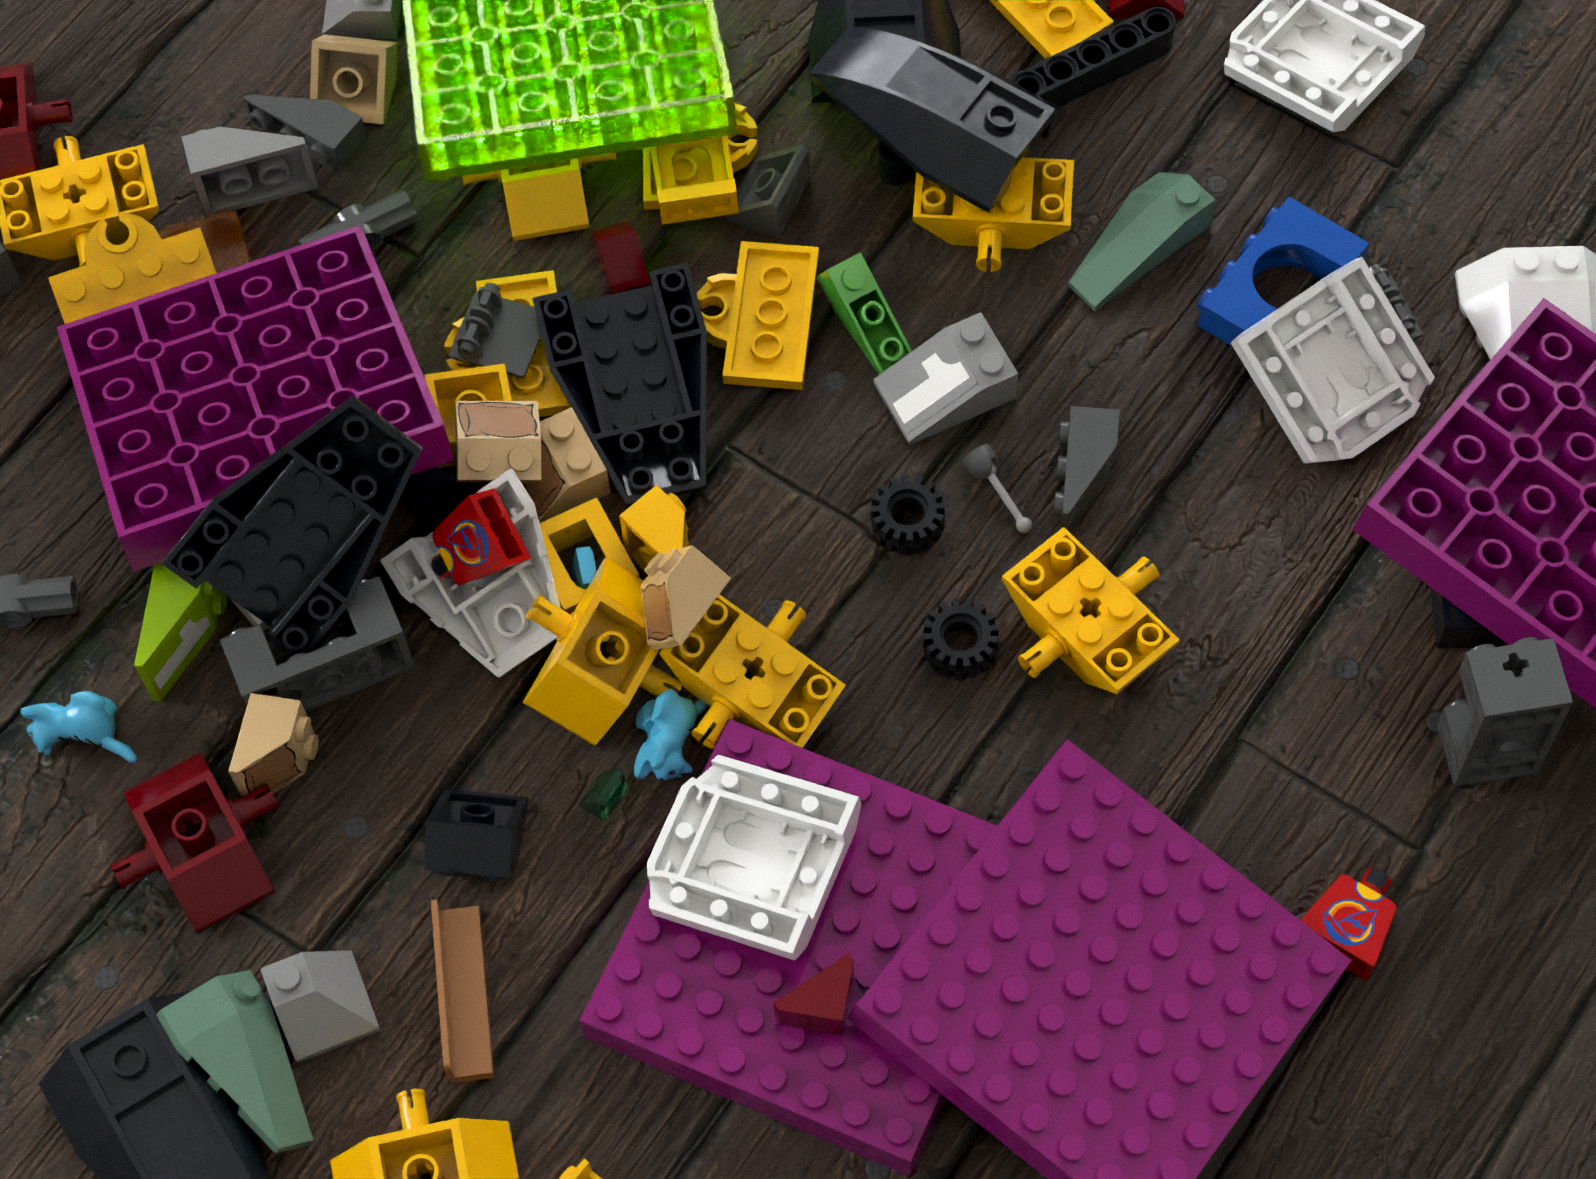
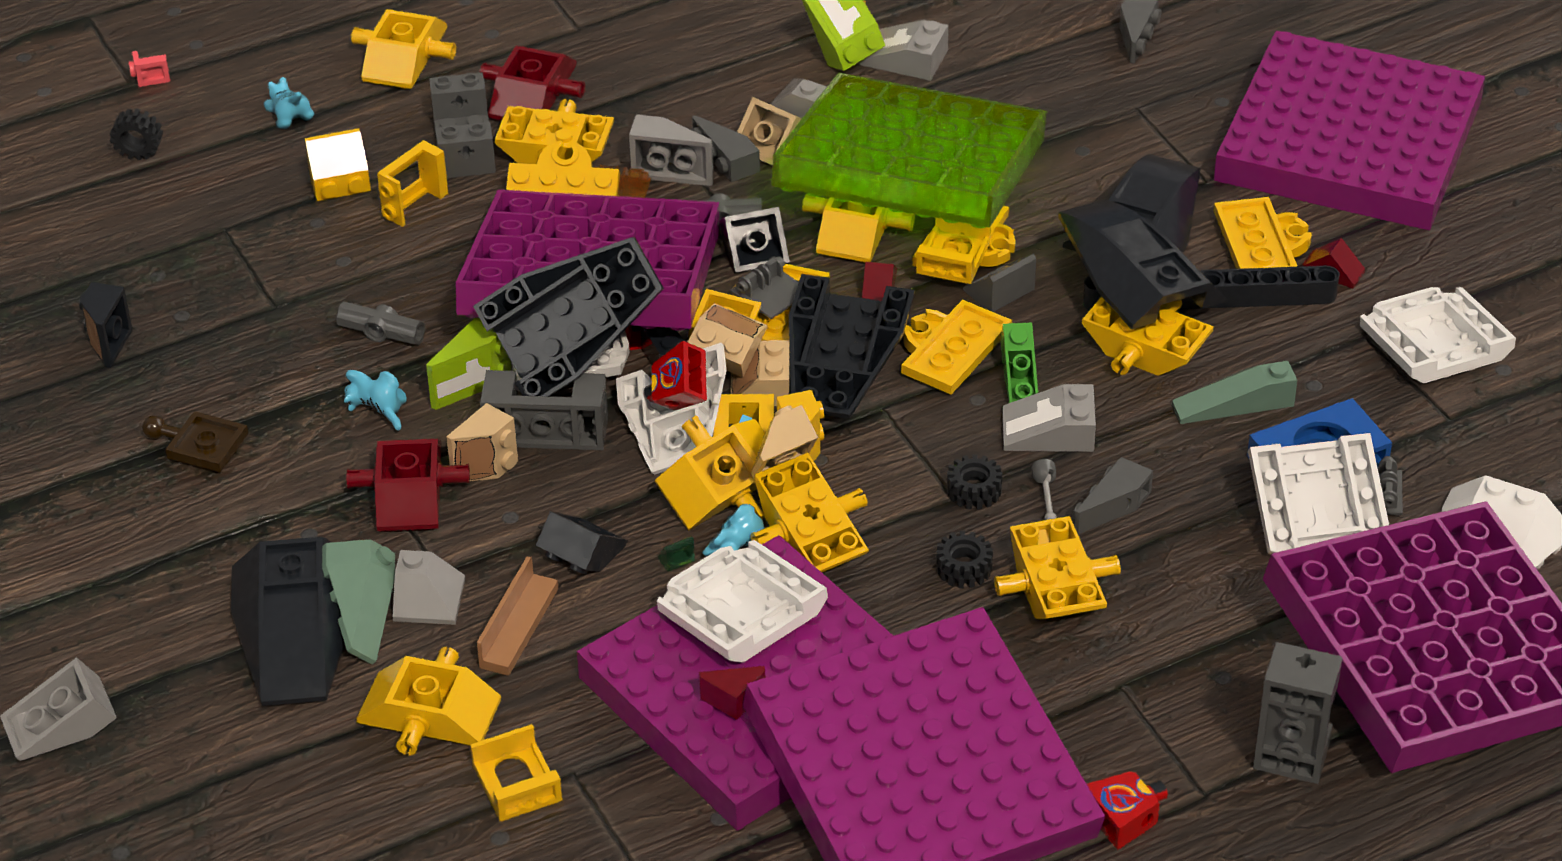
camera: 25 degrees right, 20 degrees down
none -> black slope [719,207,790,273]

